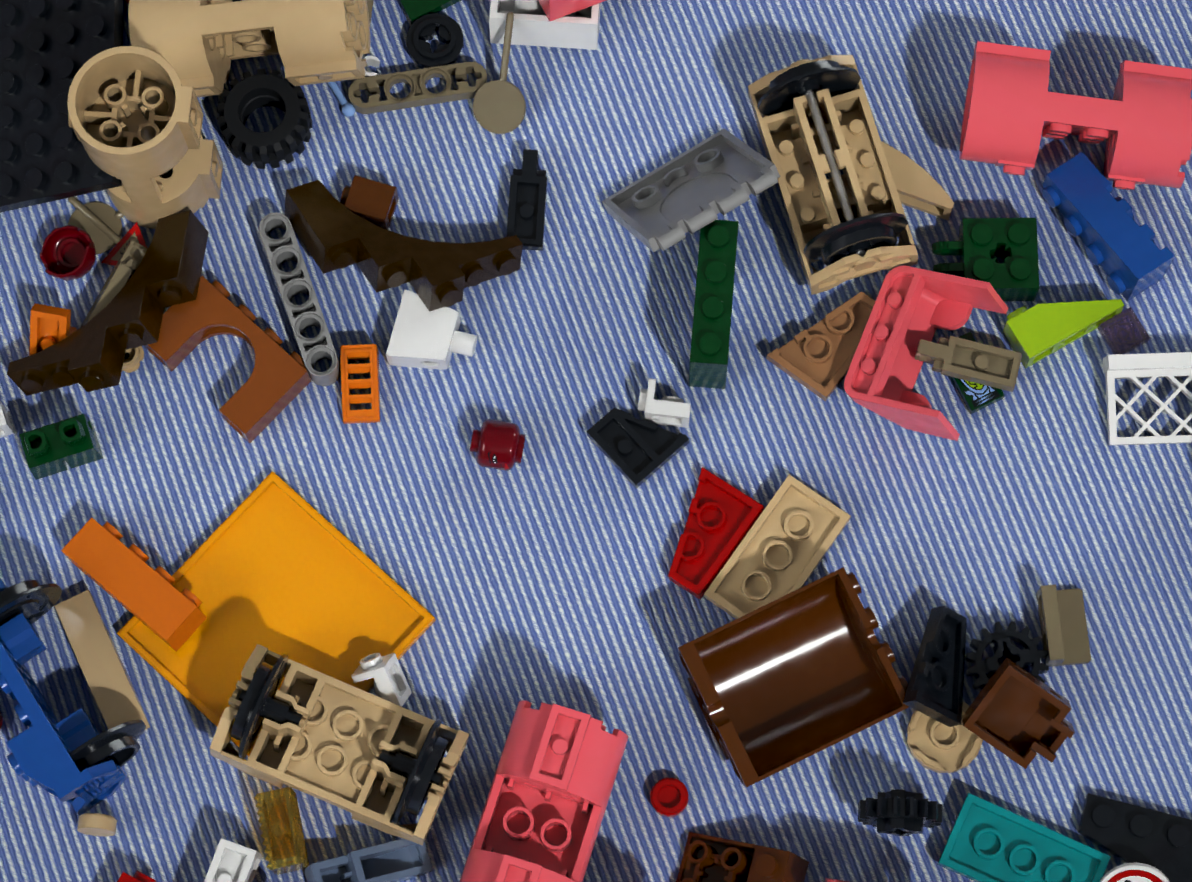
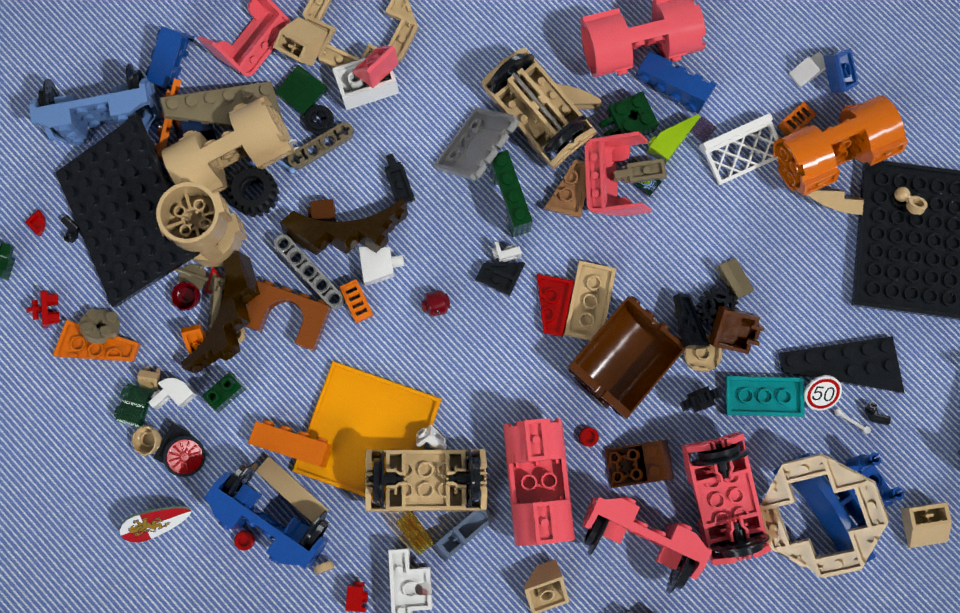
camera: 30 degrees left, 5 degrees up
dark tan piece [473,12,526,134] -> none

